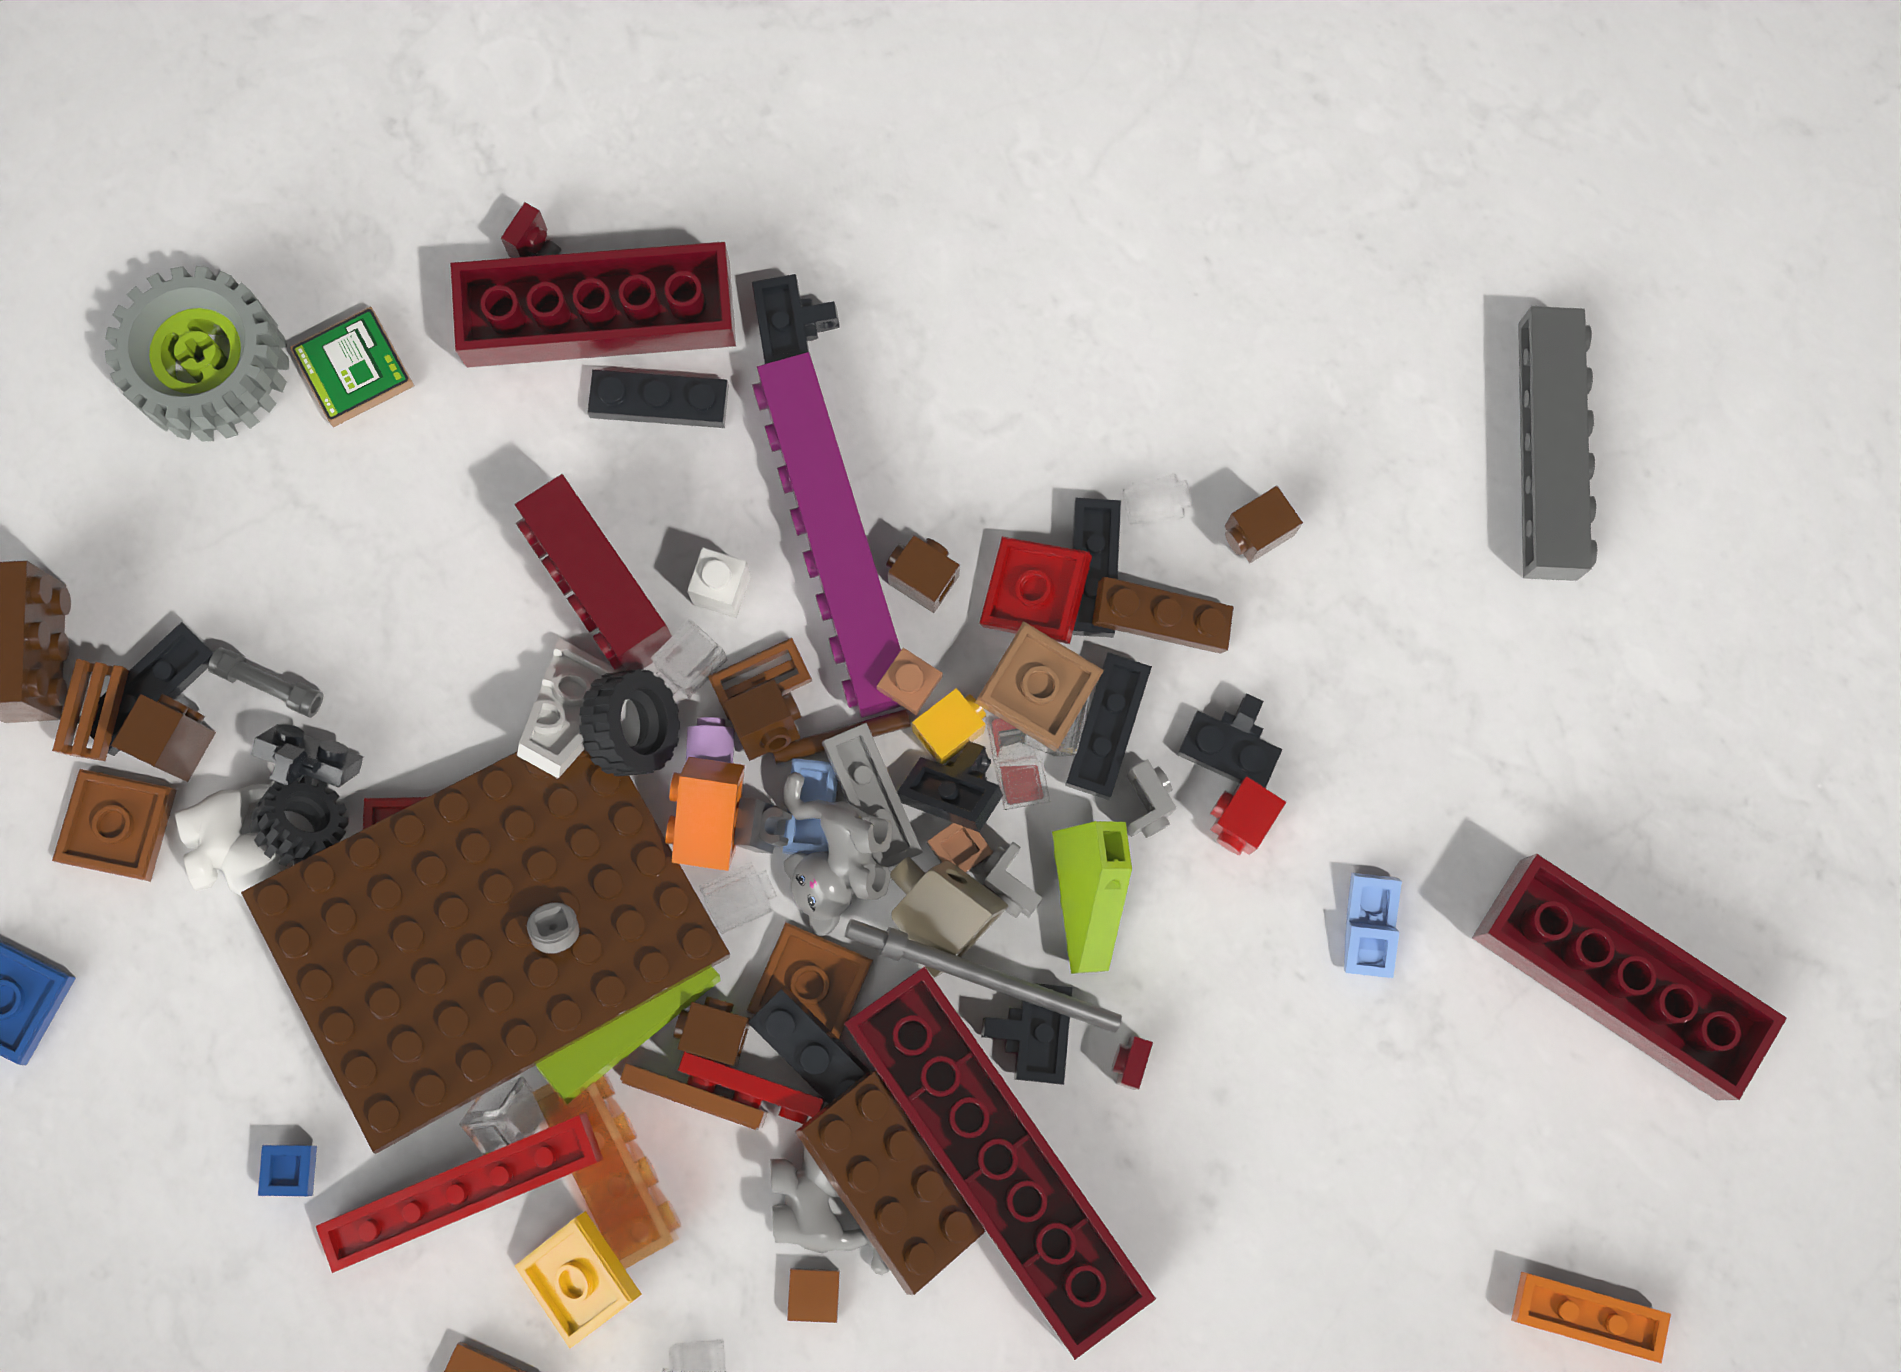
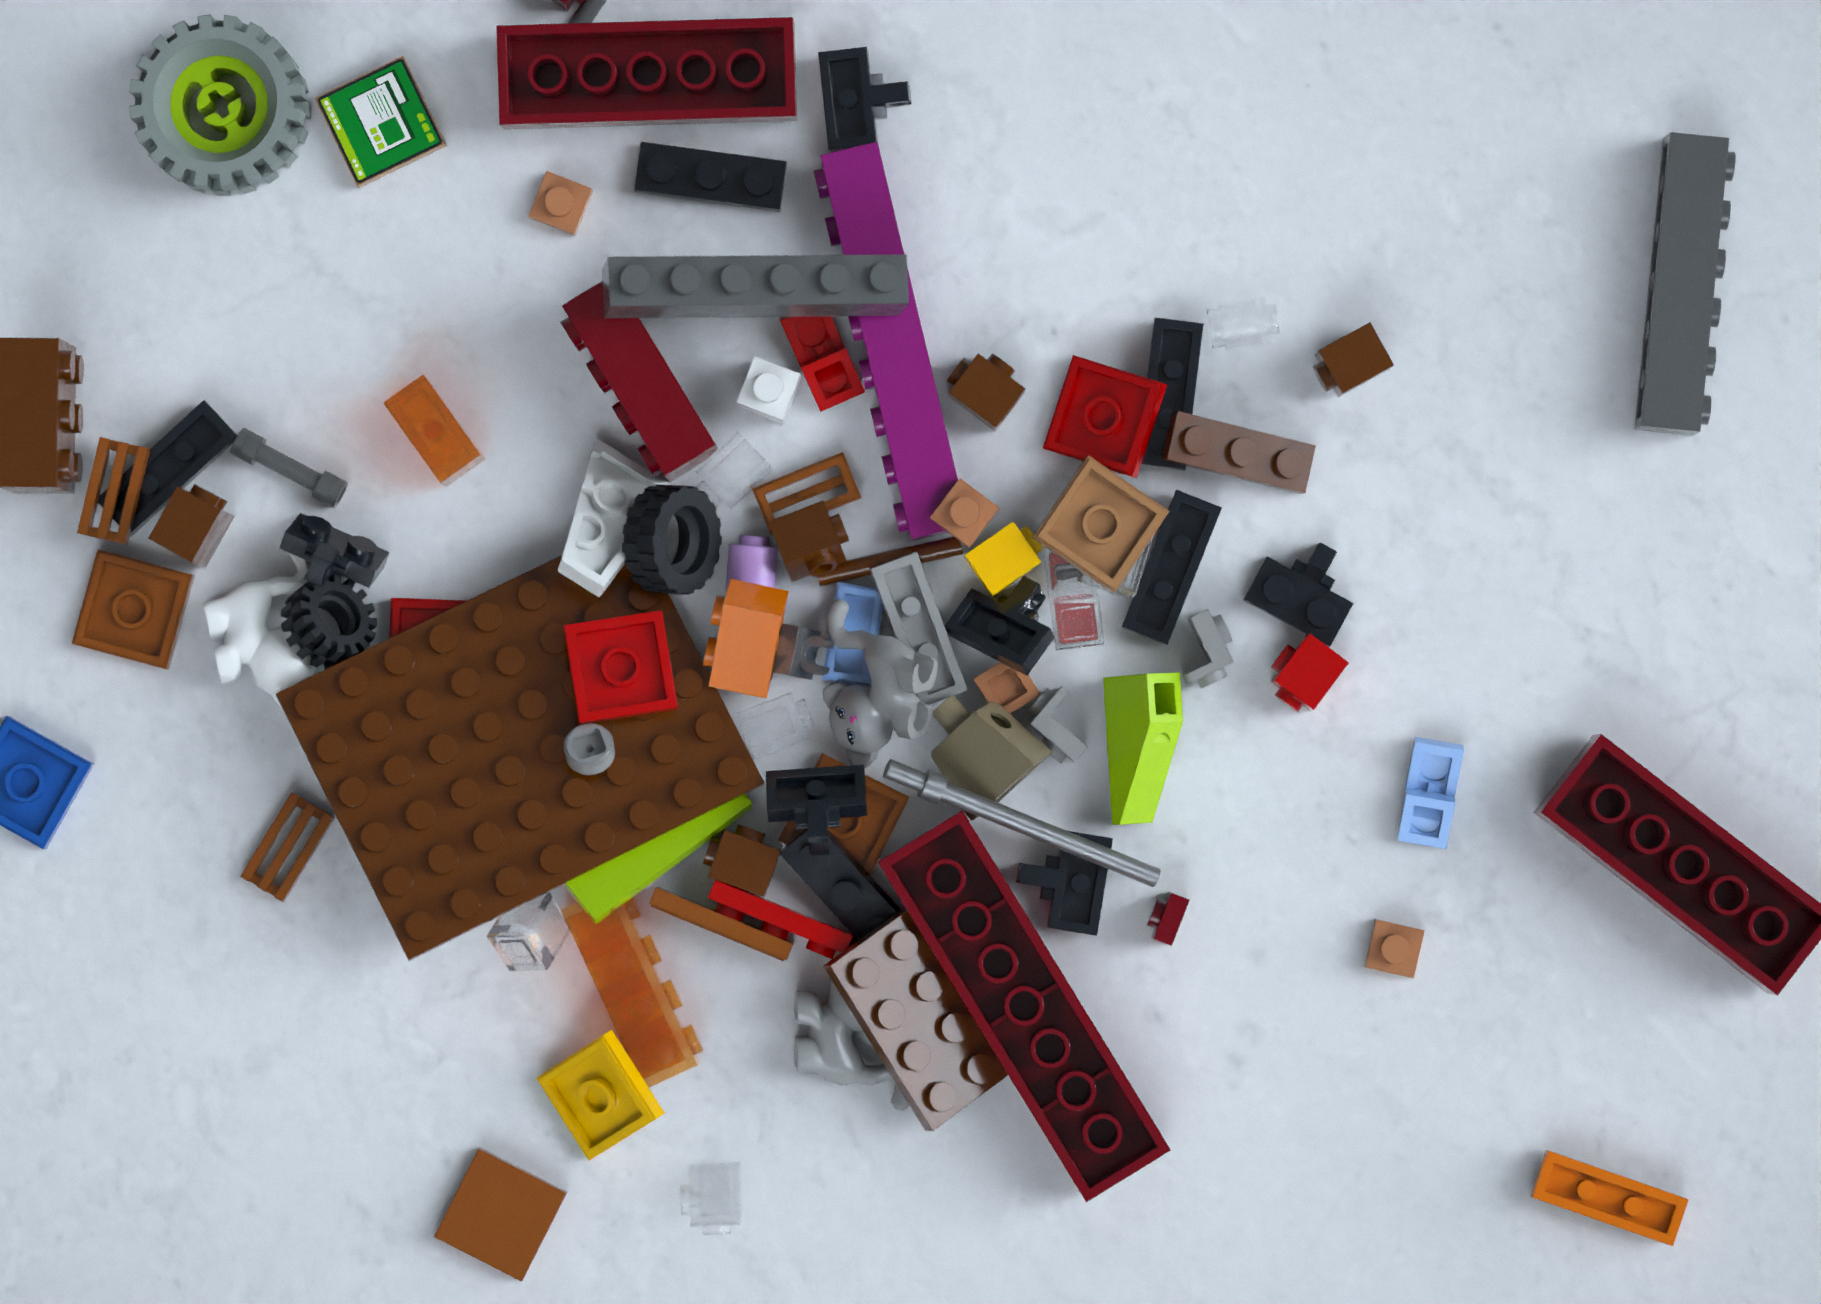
camera: 15 degrees right, 10 degrees up
blue plate [258,1145,317,1197] -> none
red plate [316,1113,604,1273] -> none
dark orange tile [787,1268,840,1323] -> none
none -> dark orange tile [240,792,335,902]
none -> clear orange brick [383,374,486,487]
none -> nougat plate [528,171,593,236]
none -> red plate [563,610,678,725]
none -> dark grey brick [602,255,909,318]
none -> black hinge [766,765,867,856]
none -> red slope [779,316,865,412]
none -> nougat plate [1364,919,1425,978]

